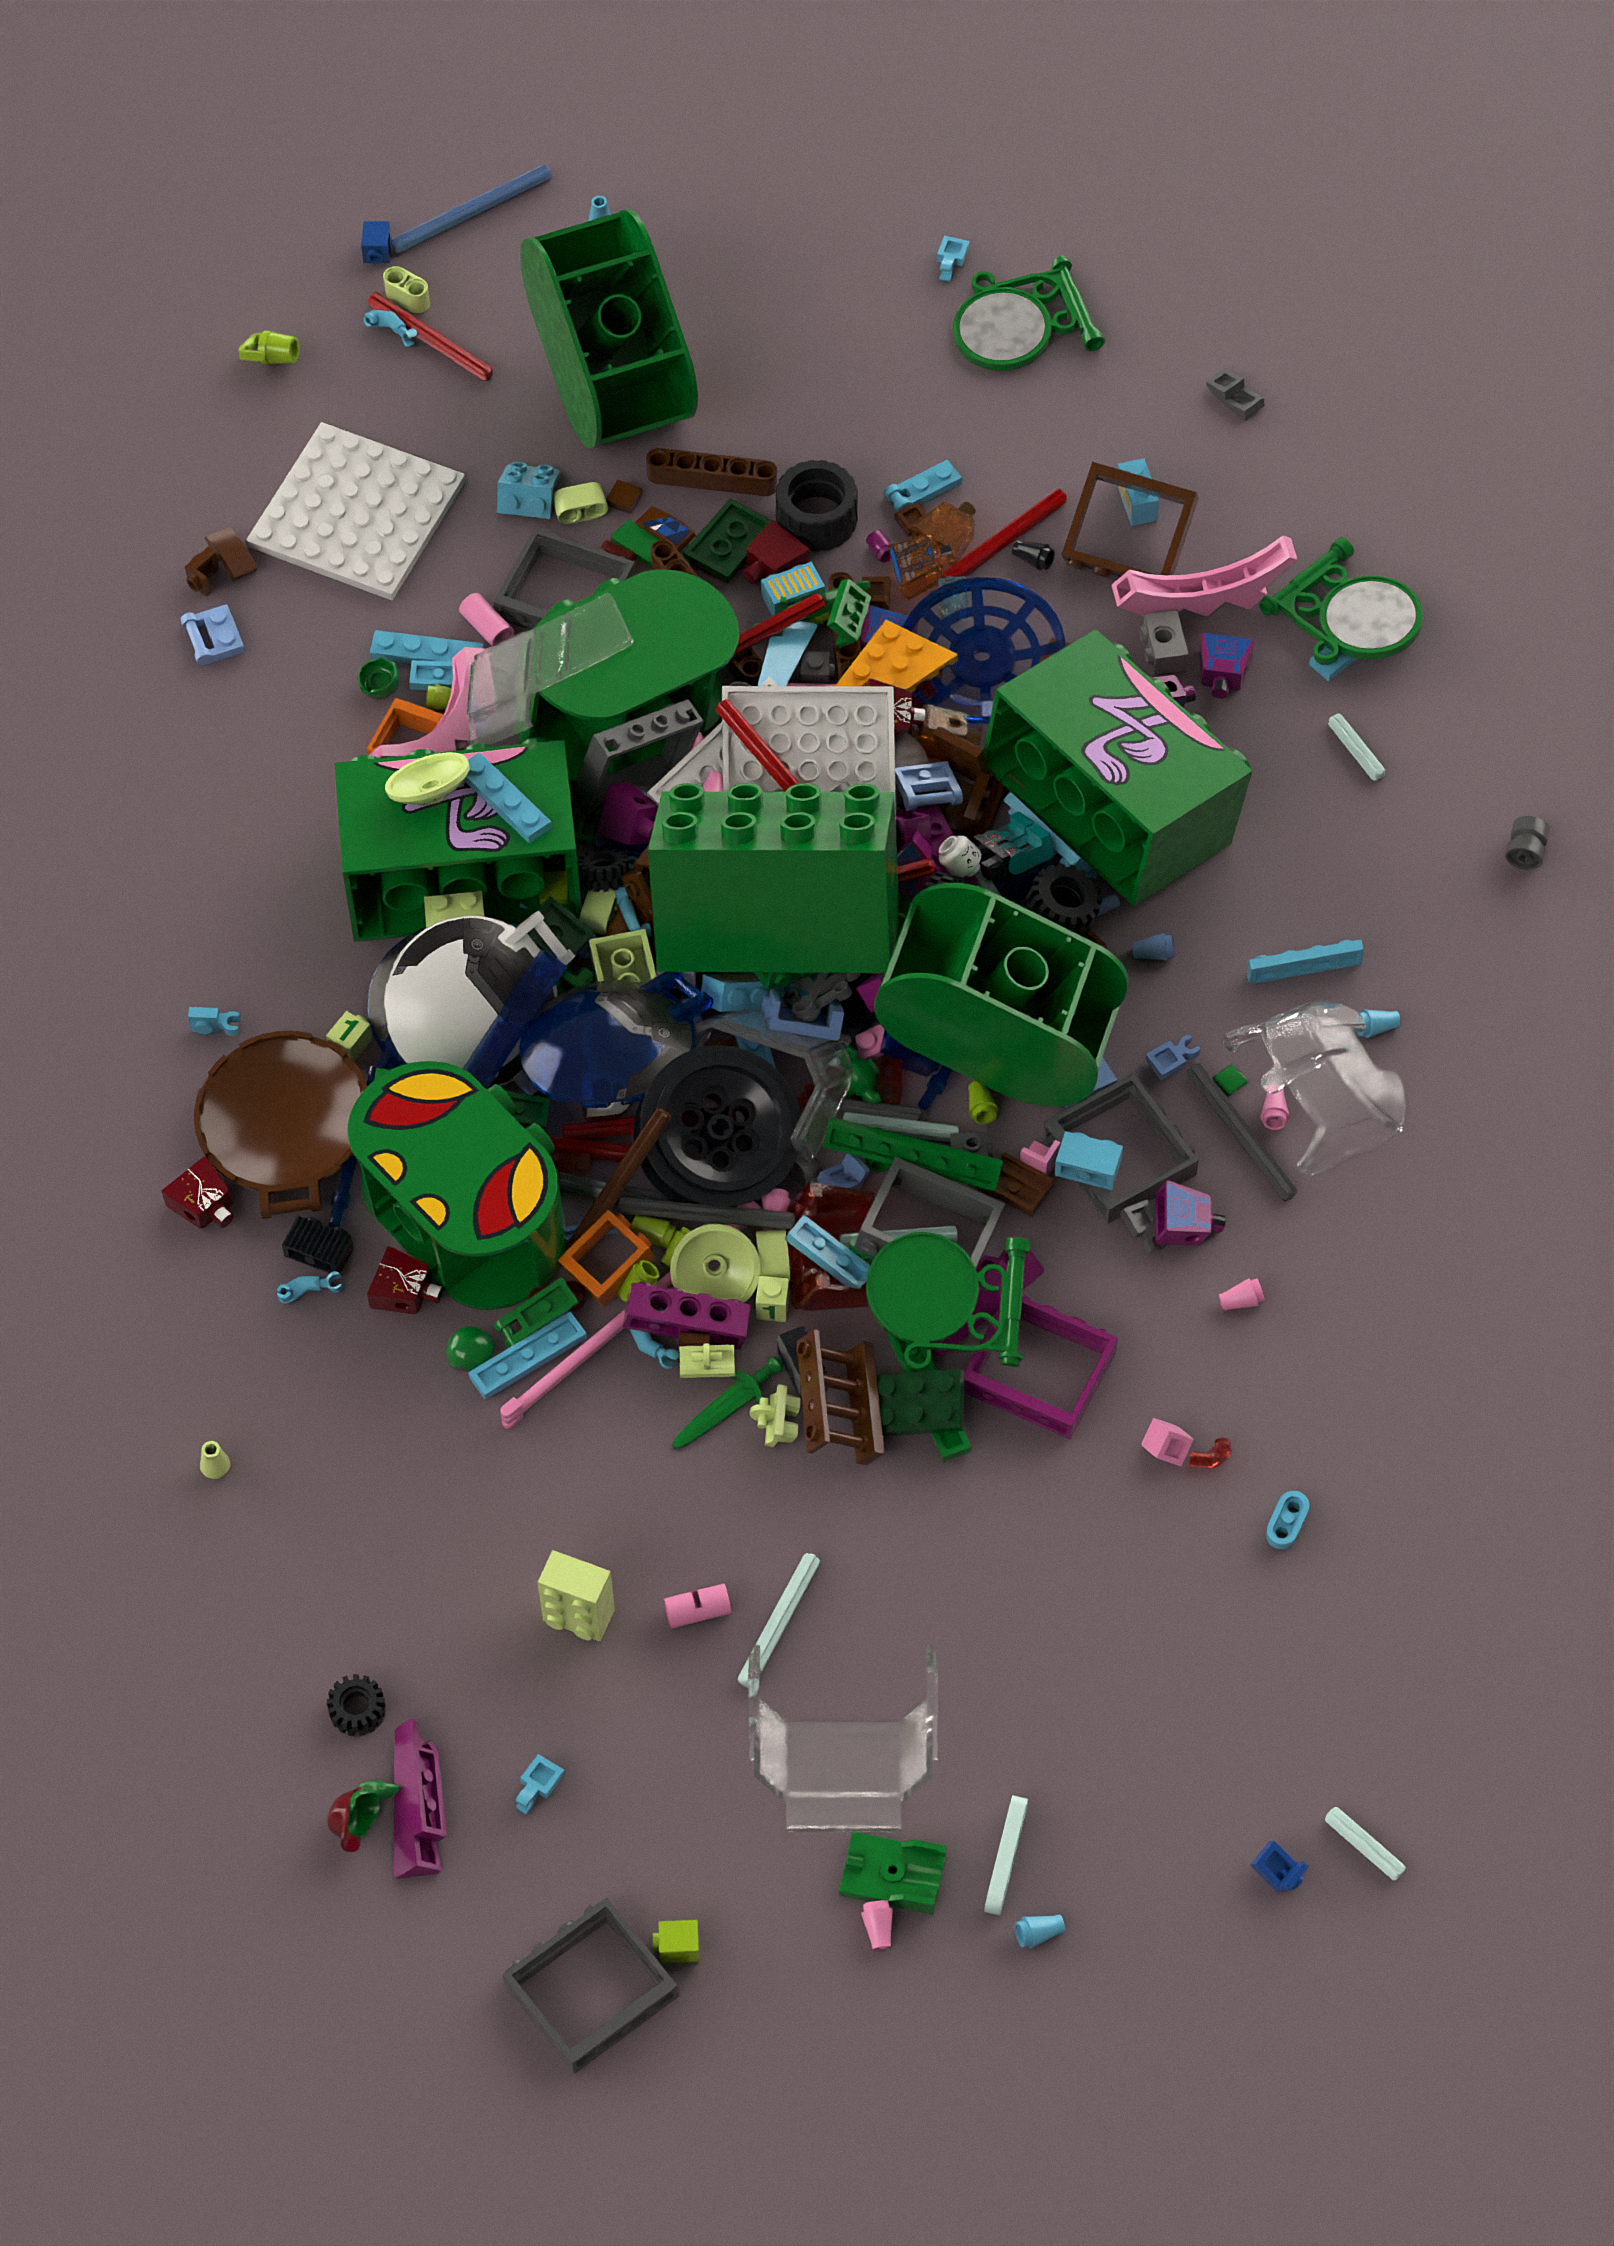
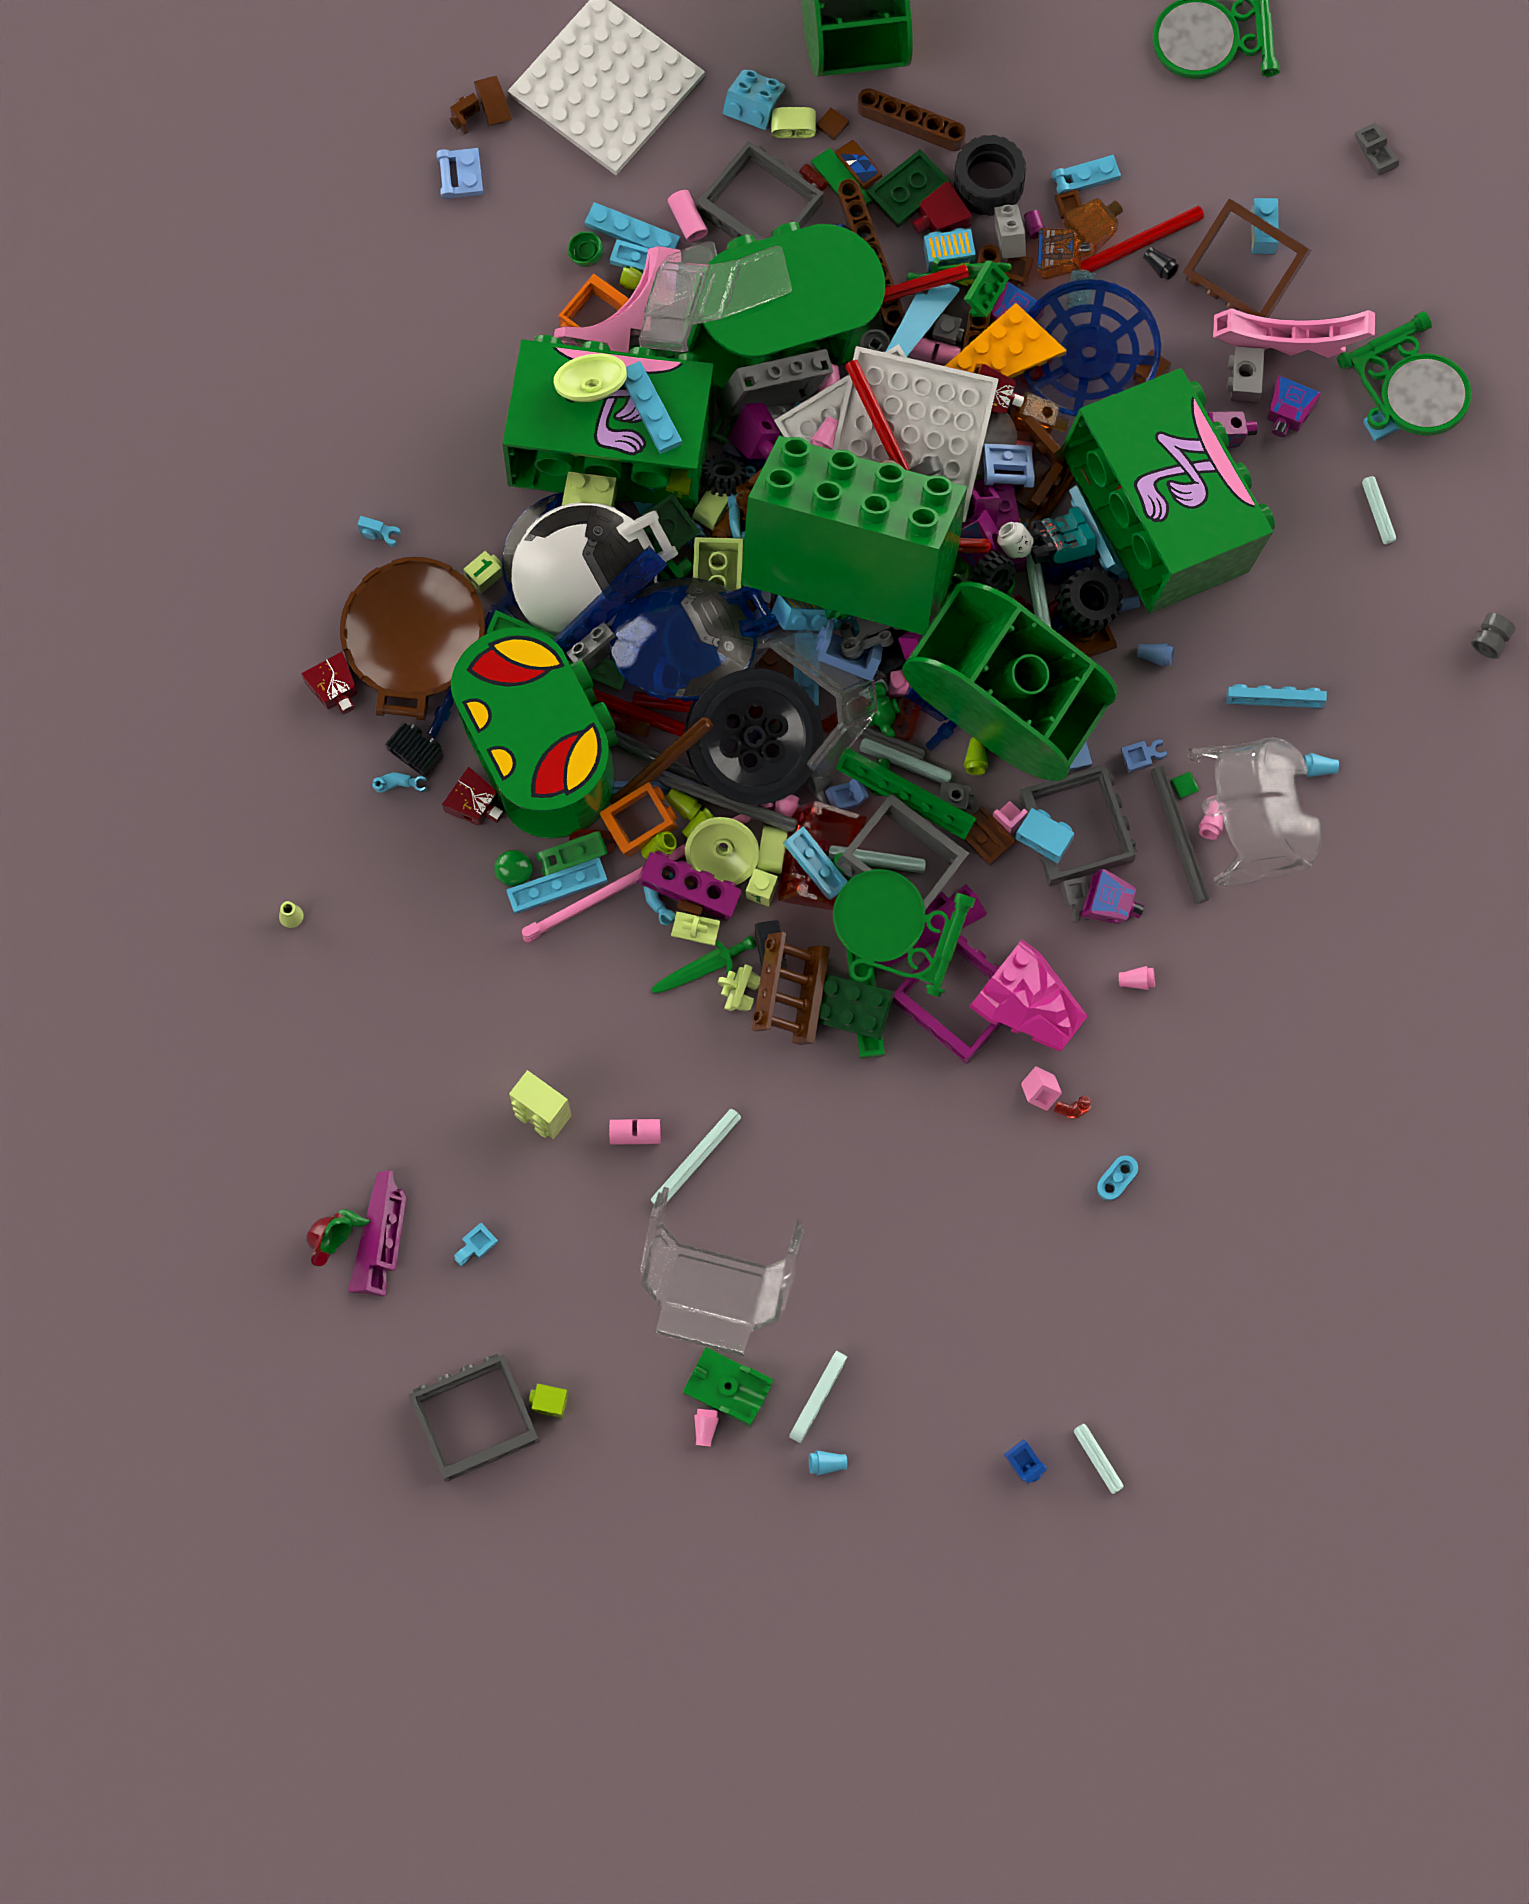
camera: 15 degrees right, 15 degrees up
black tyre [327,1674,386,1736] -> none
none -> dark grey bracket [566,622,622,672]
none -> dark pink wedge [969,939,1088,1052]
none -> light grey brick [994,204,1026,259]

